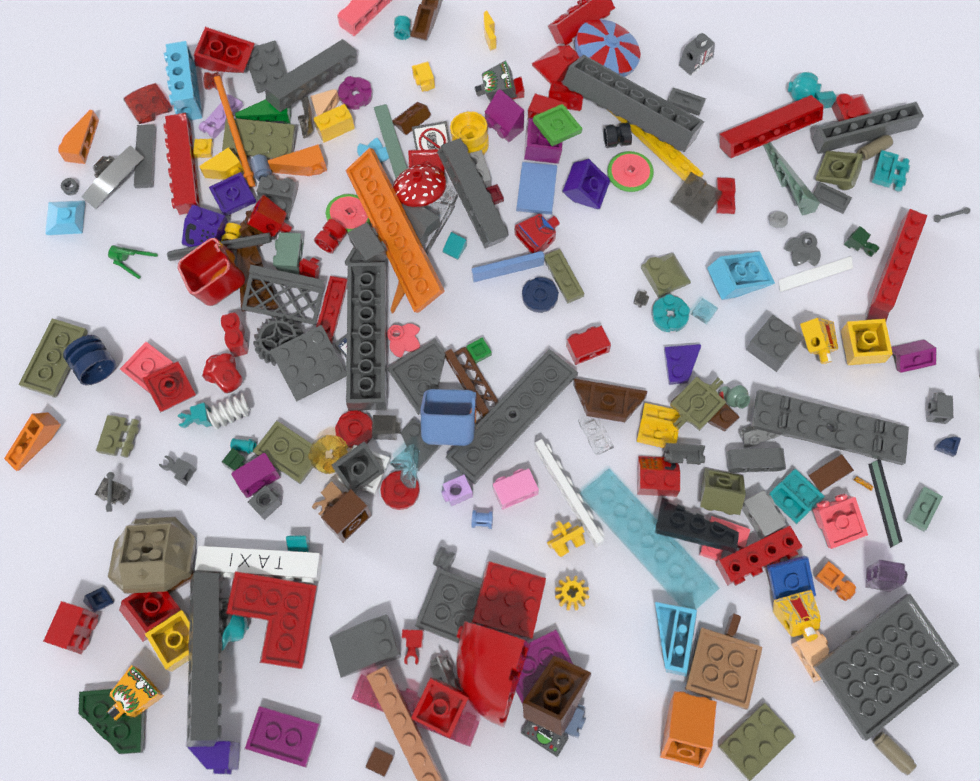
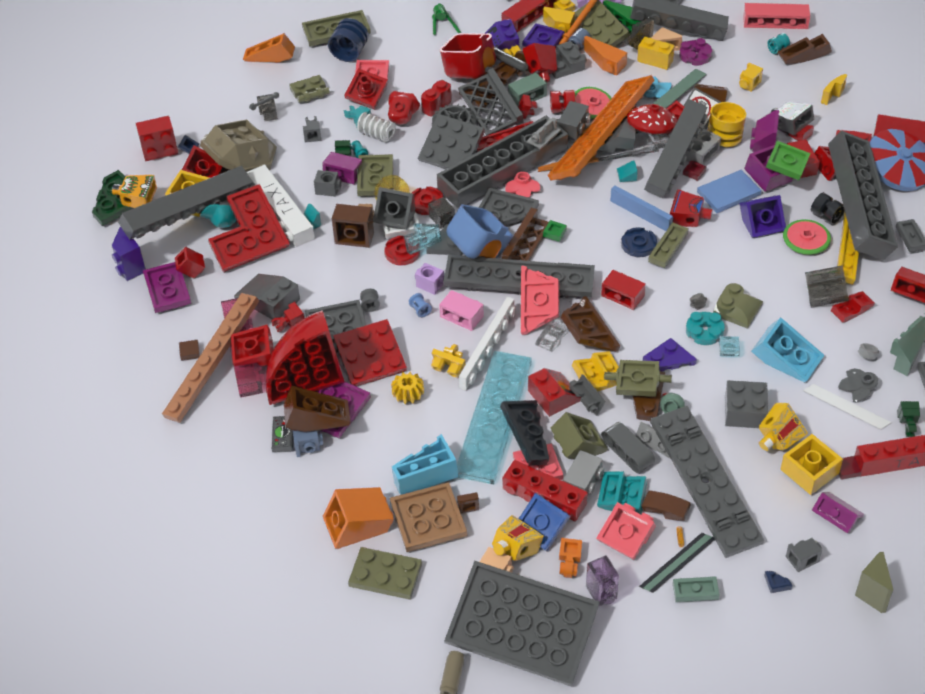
camera: 55 degrees right, 20 degrees down
none -> red brick [175,247,205,278]
none -> coral wing [521,266,559,335]
none -> light grey hinge [527,118,561,149]

